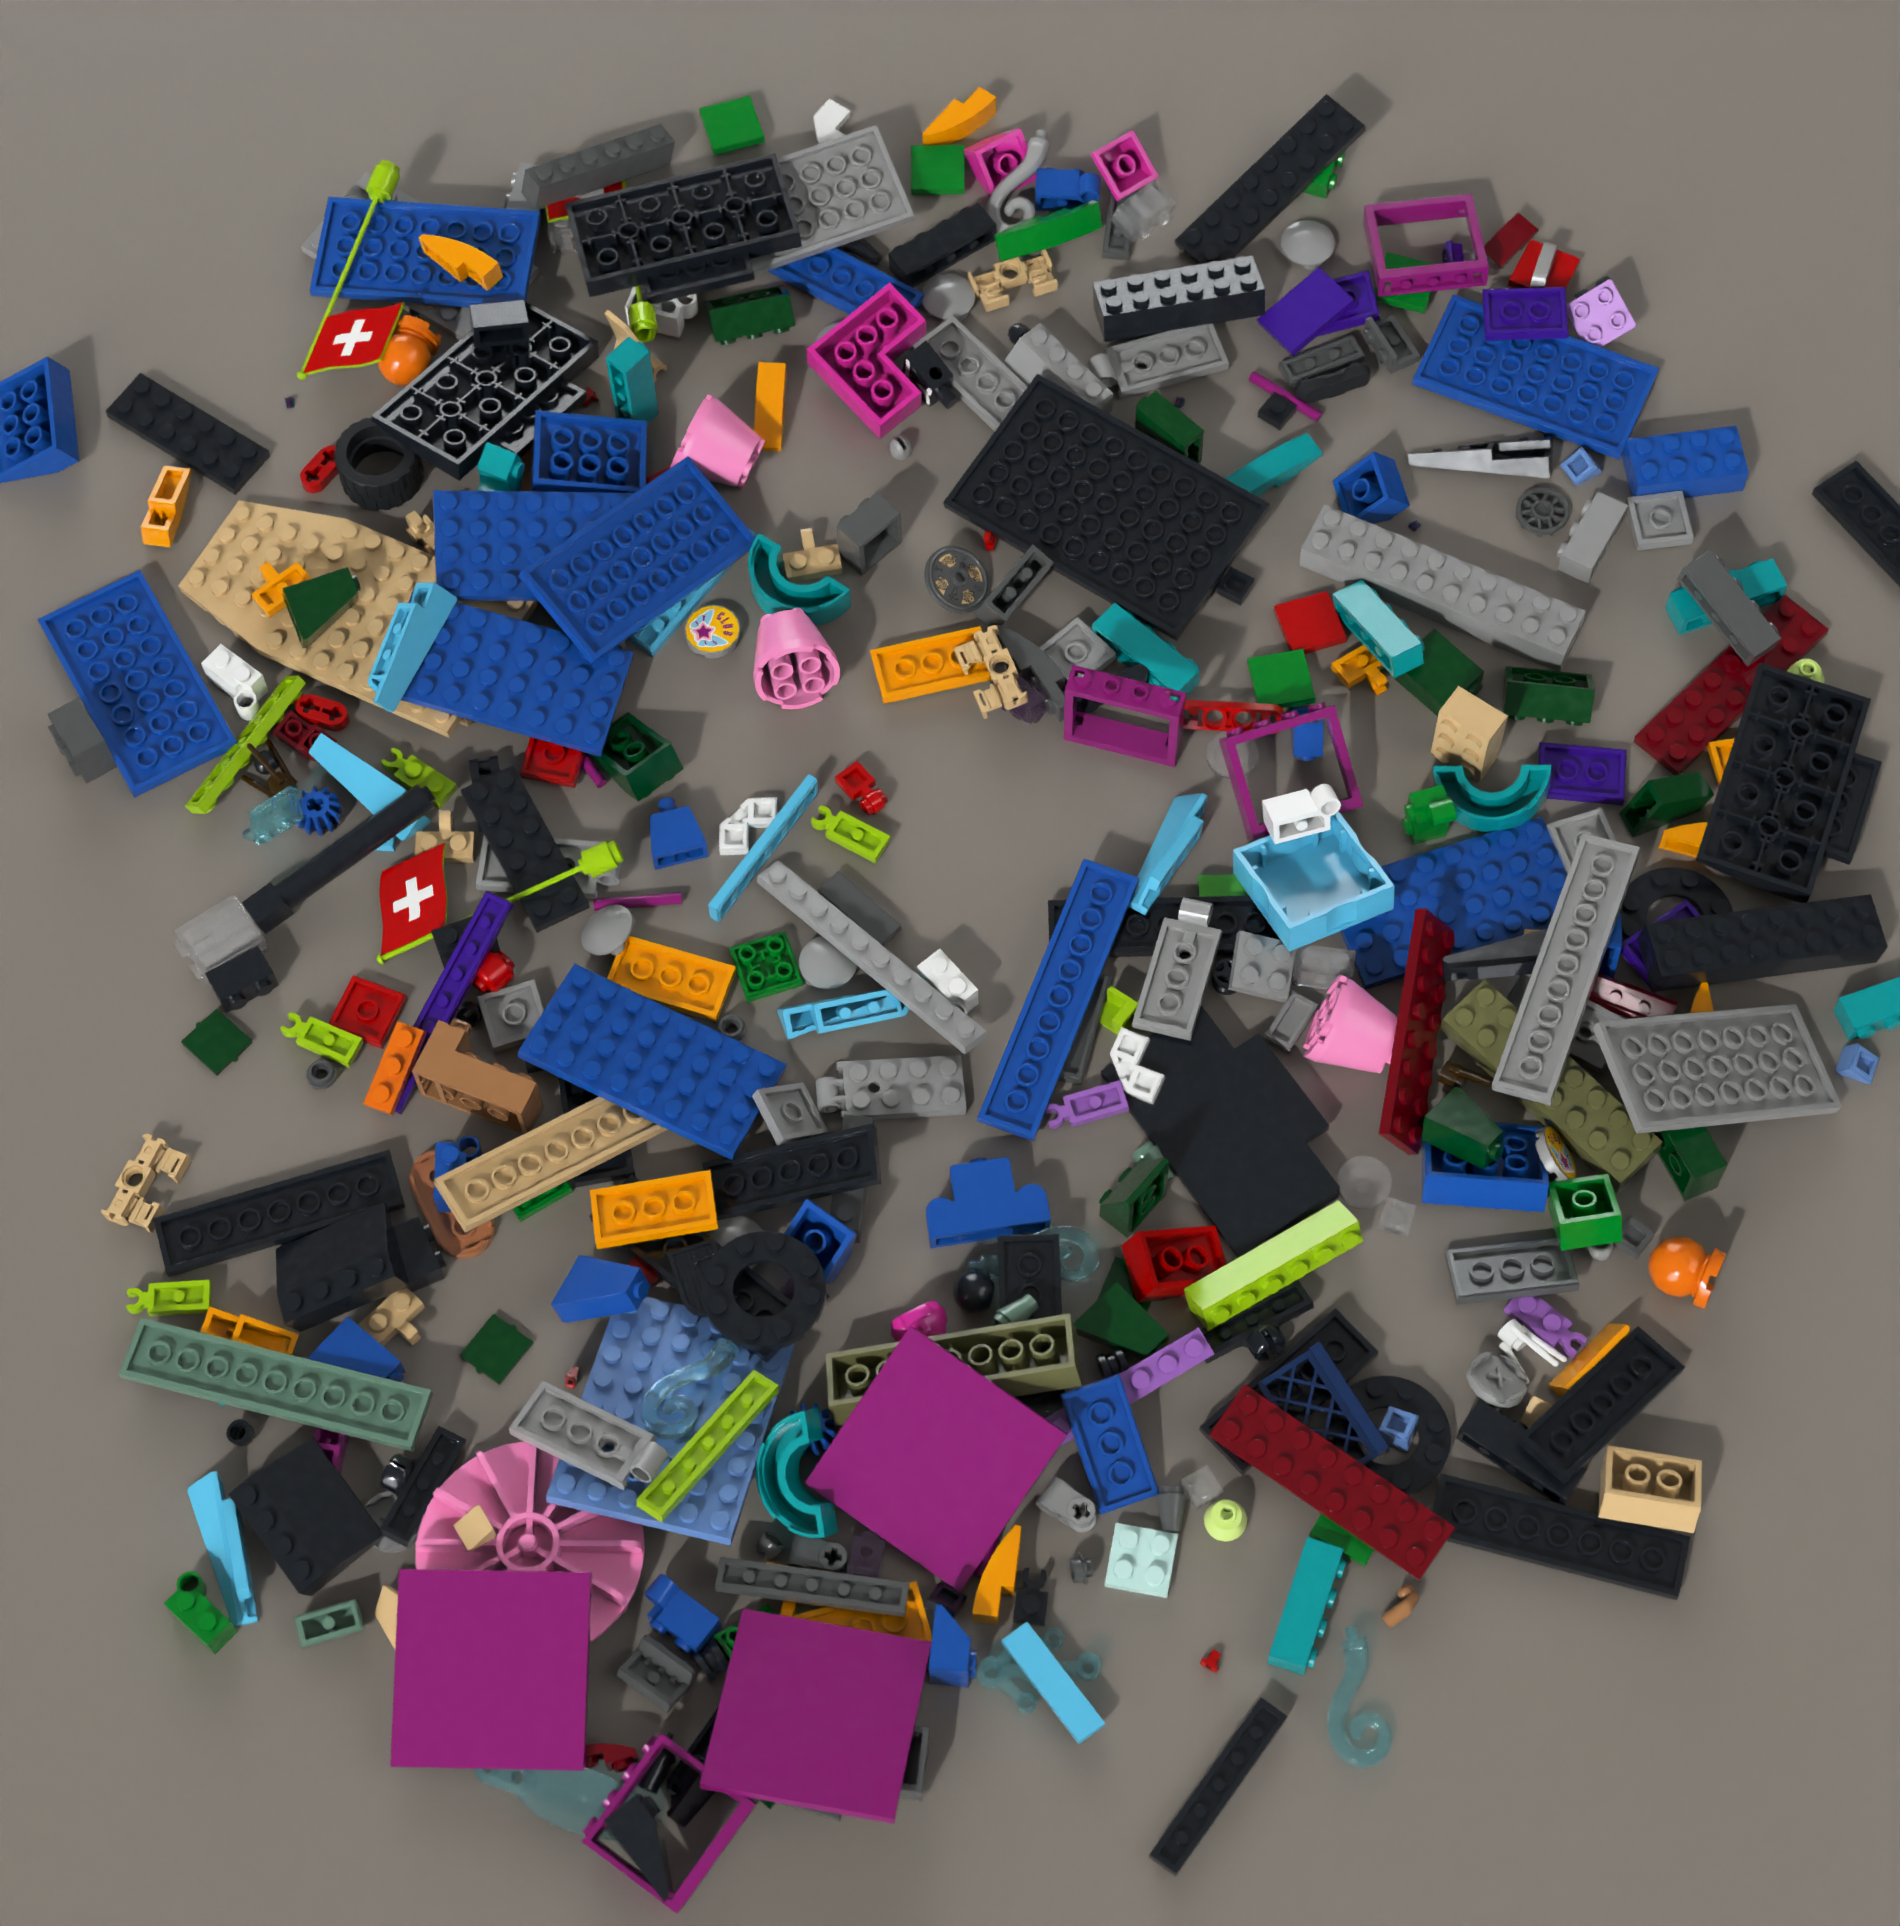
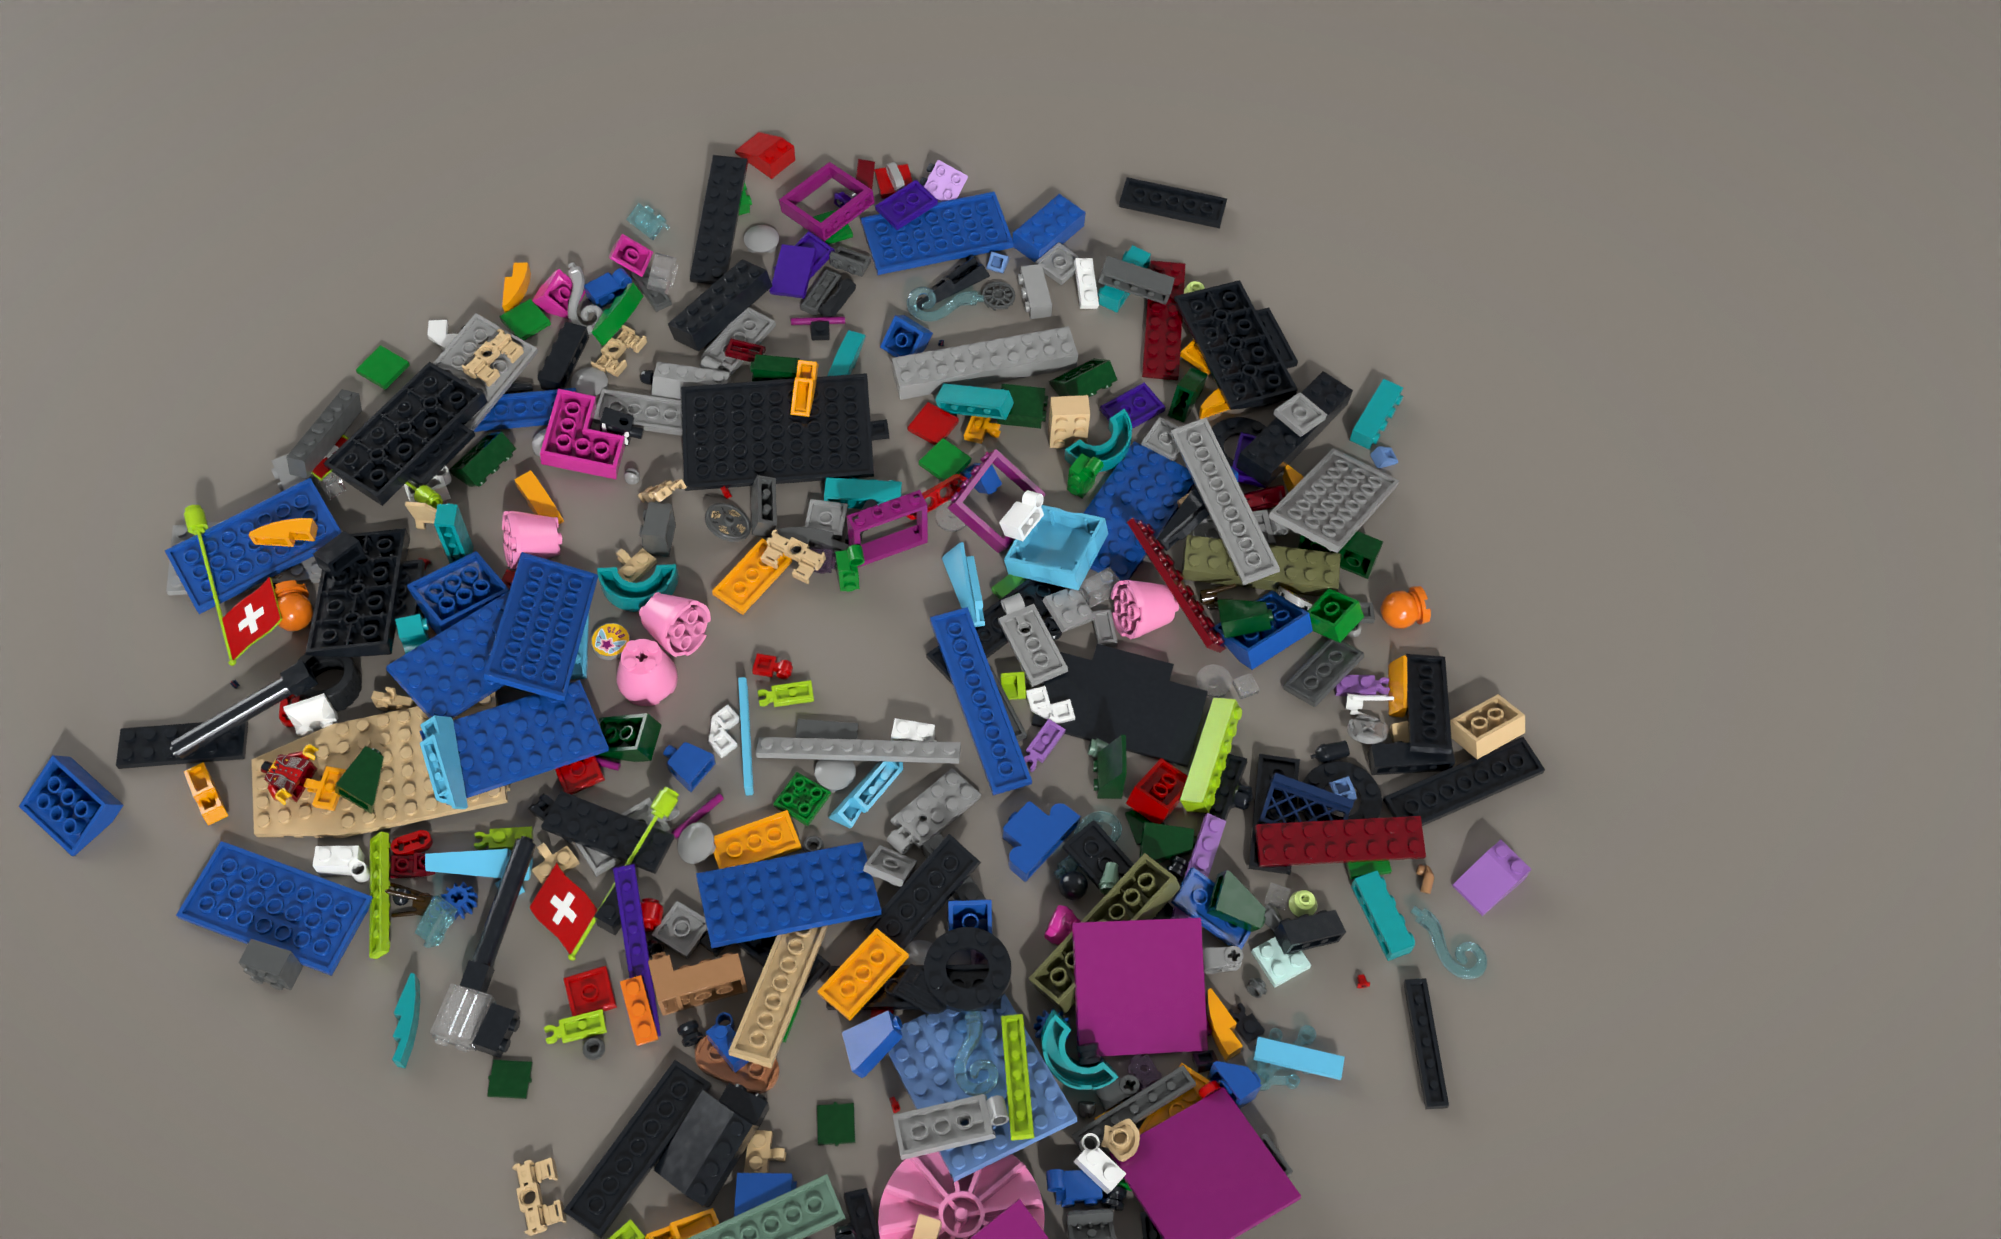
camera: 45 degrees left, 5 degrees down
none -> black brick [170,660,318,759]
none -> torso [261,744,319,805]
none -> white slope [283,693,338,737]
none -> teal slope [392,973,421,1069]
none -> tan piece [462,329,524,387]
none -> bright pink cone [616,639,678,706]
none -> clear light blue bracket [626,203,670,240]
none -> tan piece [638,479,687,503]
none -> black wheel [677,1020,704,1047]
none -> dark red tile [725,338,766,362]
none -> red slope [735,132,795,179]
none -> light orange slope [790,360,819,417]
none -> green hinge [835,545,865,592]
none -> clear light blue plant [907,287,984,321]
none -> white plate [1074,258,1099,309]
none -> white hinge [1074,1133,1126,1194]
none -> black wheel [1076,1042,1101,1065]
none -> tan animal [1101,1119,1140,1162]
none -> red tile [1198,1080,1221,1099]
none -> dark green slope [1207,870,1266,932]
none -> light grey plate [1274,392,1327,437]
none -> black brick [1274,910,1346,955]
none -> black piece [1310,740,1350,763]
none -> medium lavender slope [1452,840,1532,916]

